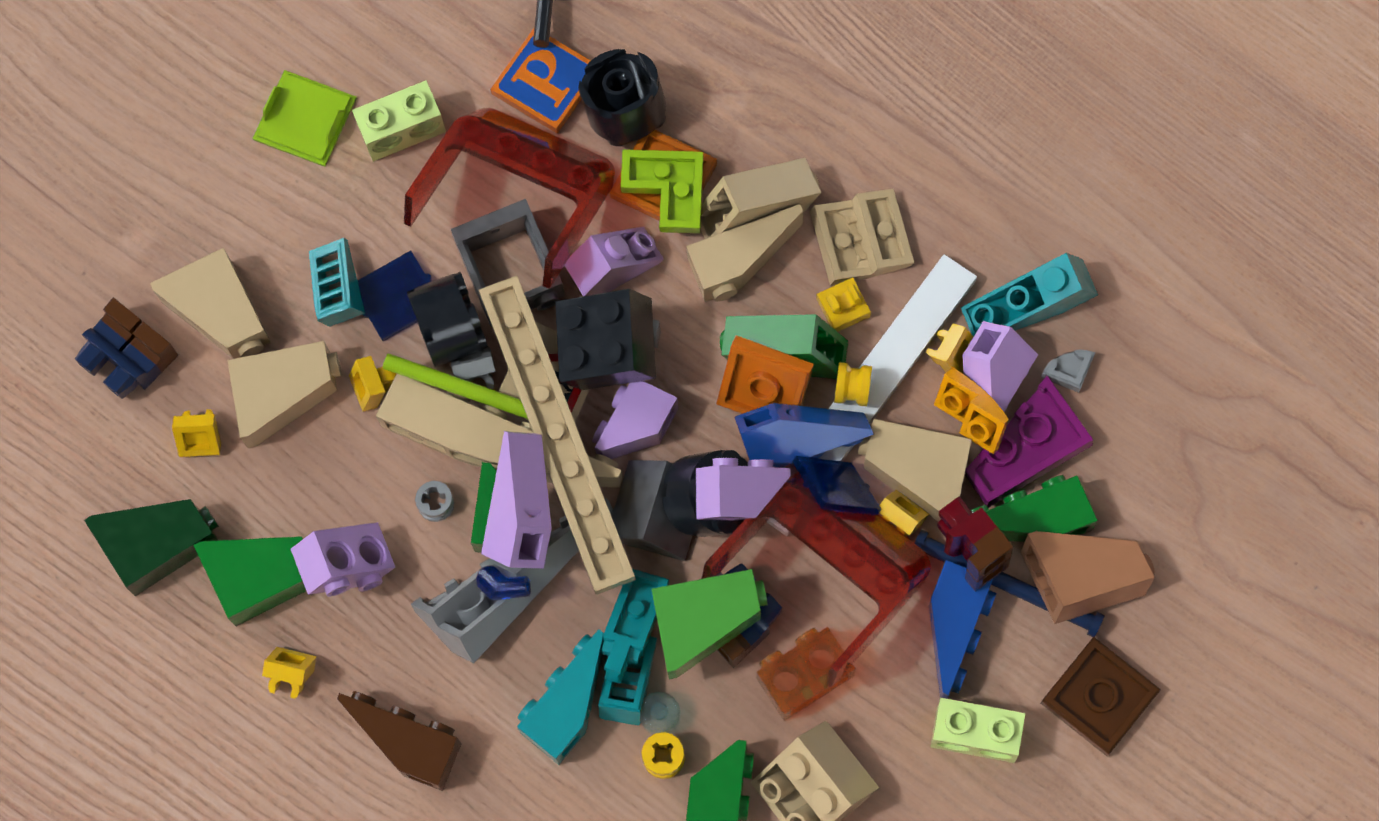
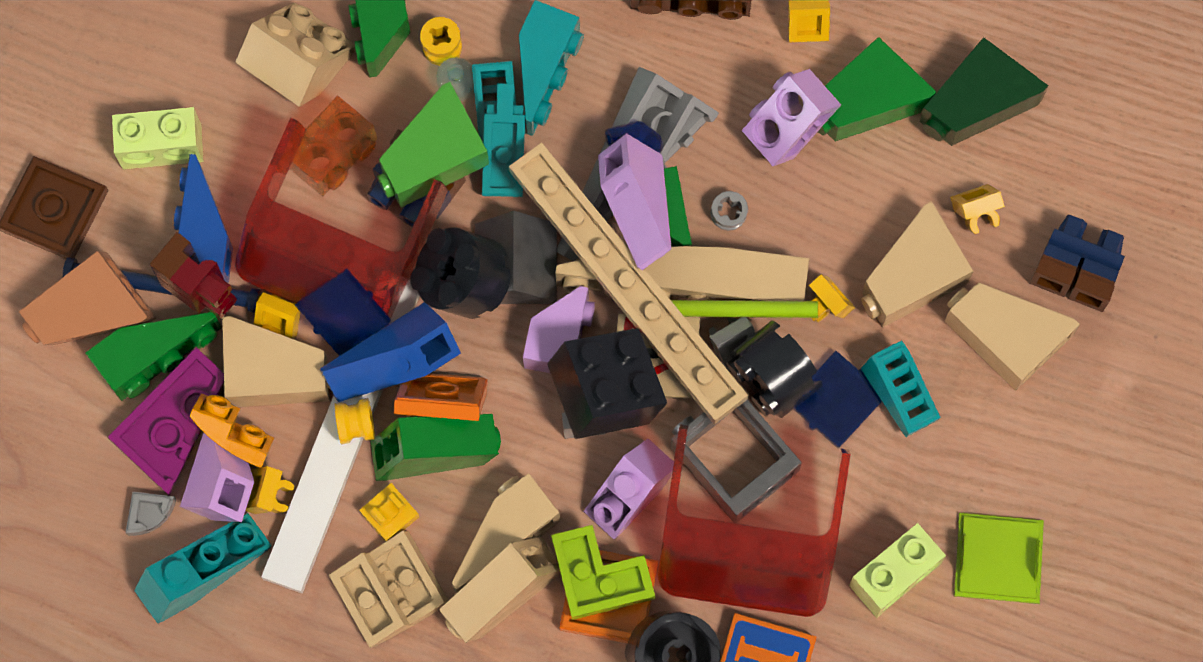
camera: 160 degrees right, 0 degrees up
lavender slope [696,458,790,521] -> none

